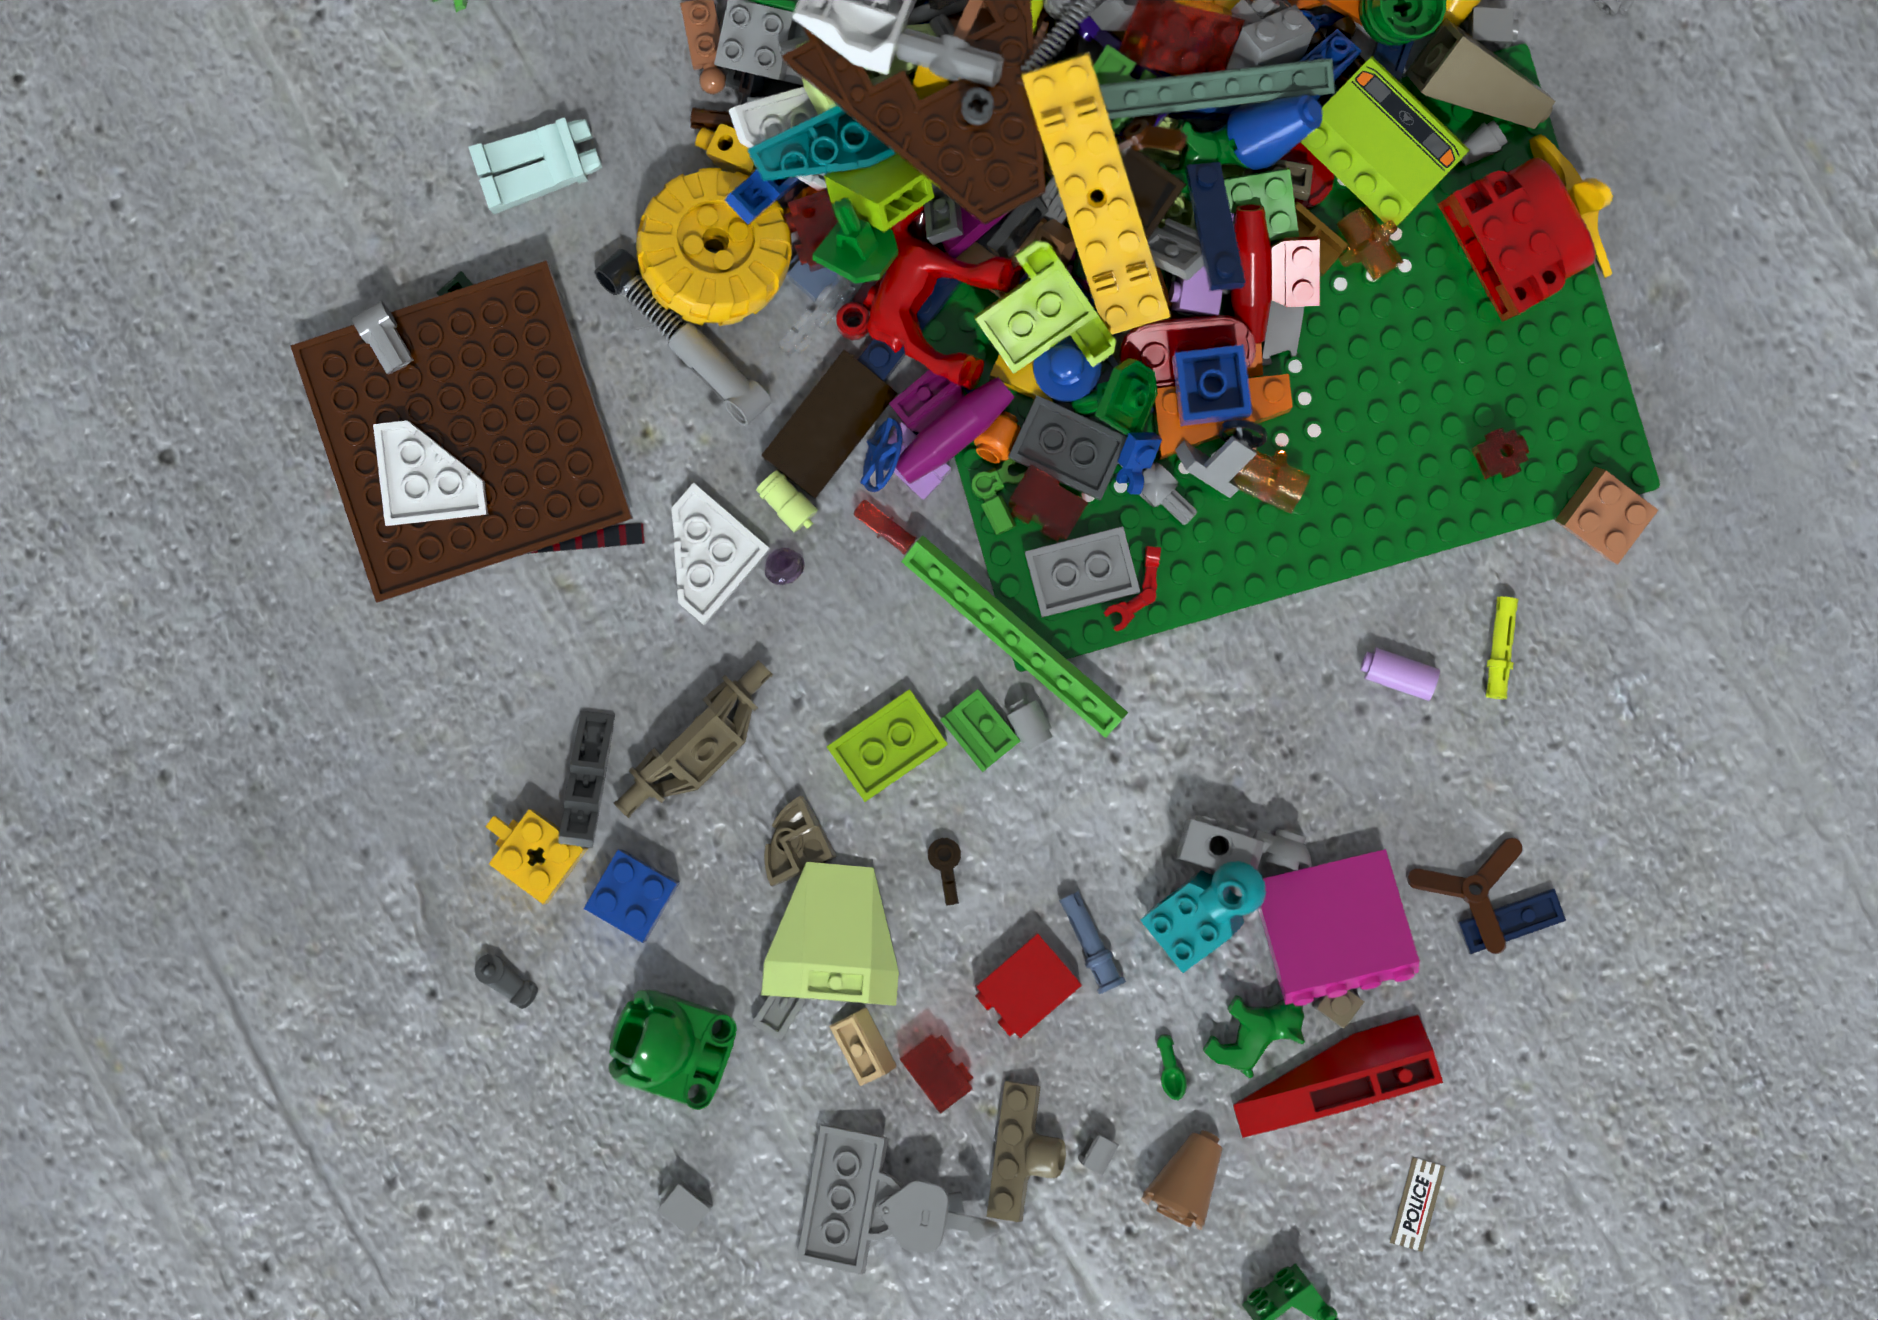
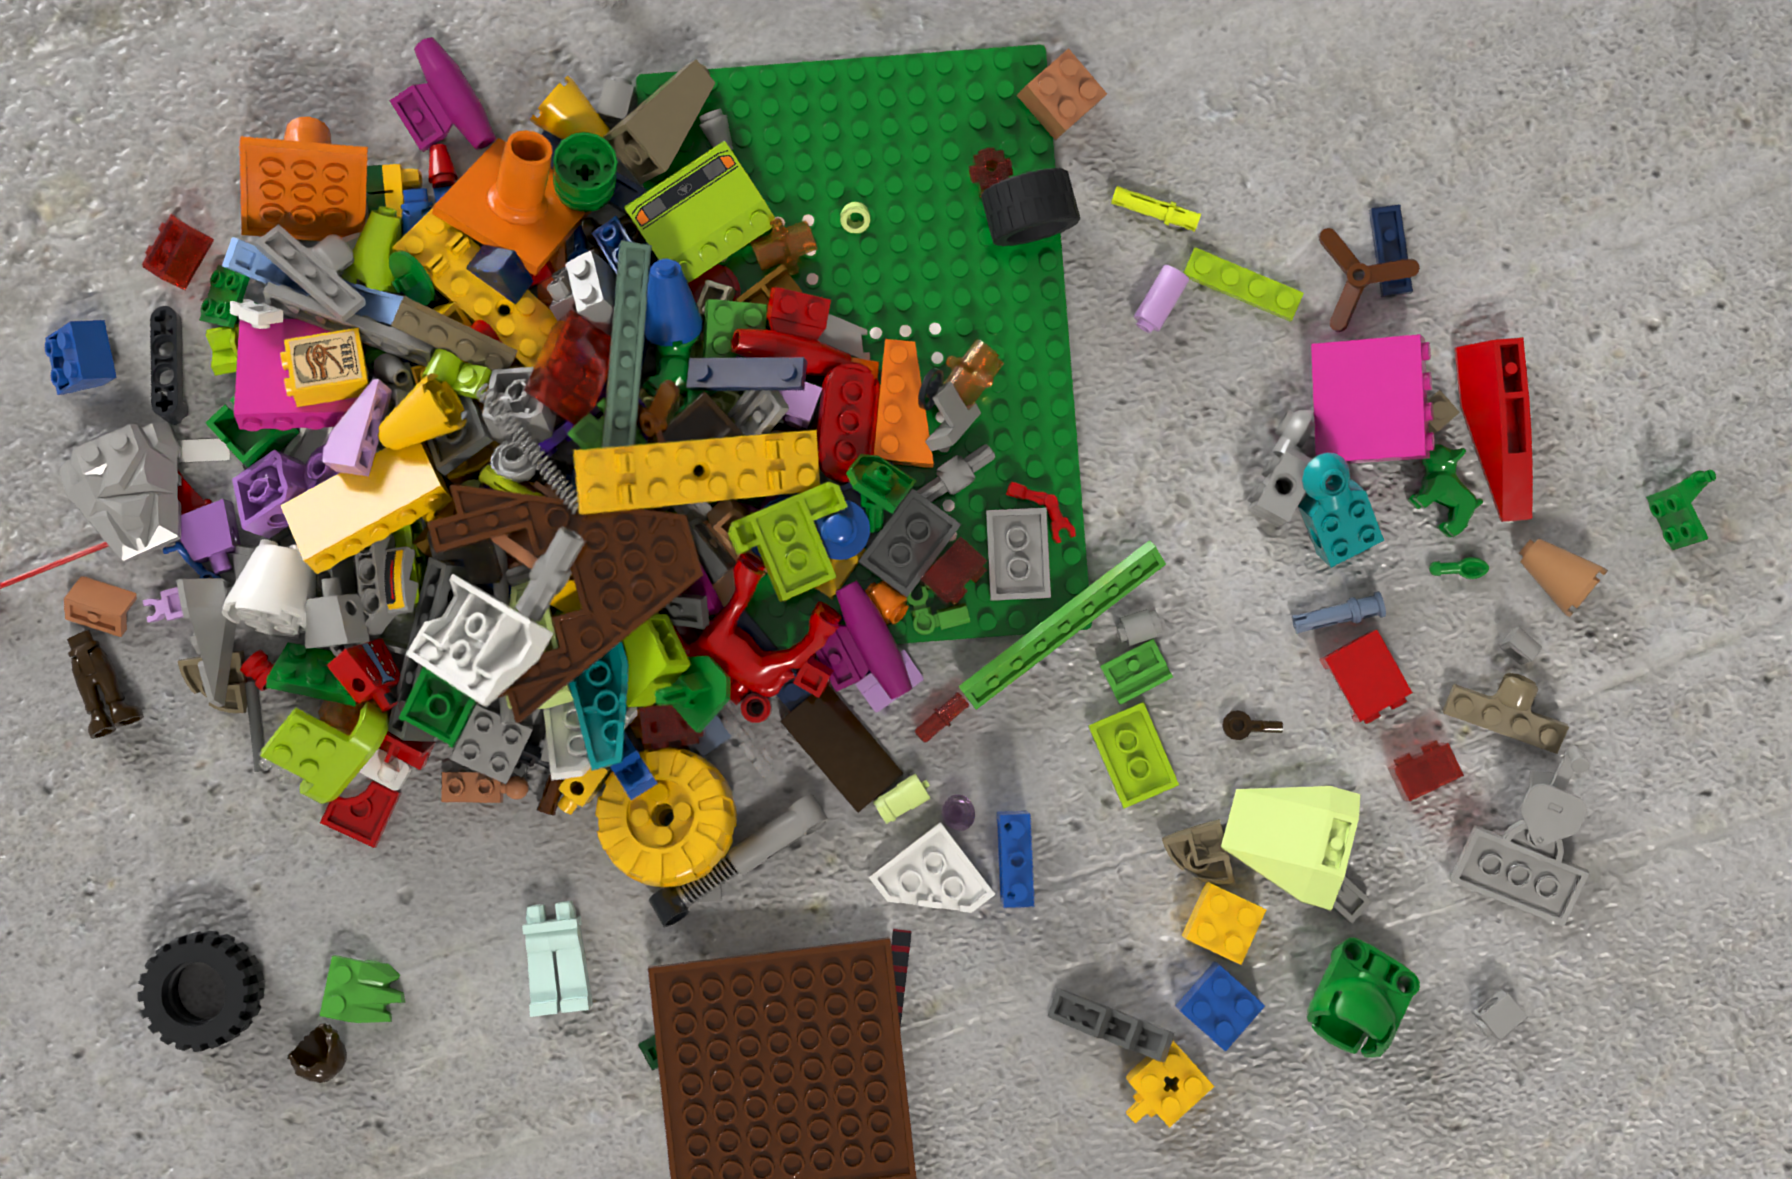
camera: 75 degrees left, 0 degrees up
light grey piece [352,301,414,374] -> none
white plate [373,420,488,526] -> none
dark grey piece [474,954,538,1009] -> none
dark tan plate [614,660,773,818] -> none
tan slope [829,1008,896,1086] -> none
blue wheel [860,417,902,492] -> none
dark grey bush [962,88,993,125] -> none
blue plate [1115,432,1162,495] -> none
blue brick [1172,345,1252,426] -> none
sticker [1390,1157,1446,1252] -> none
red brick [1438,134,1613,322] -> none
none -> red panel [793,653,834,698]
none -> yellowish green piece [840,202,870,234]
none -> black tyre [981,168,1080,246]
none -> blue window [997,810,1035,908]
none -> yellow brick [1181,882,1266,965]
none -> lime plate [1183,247,1304,322]

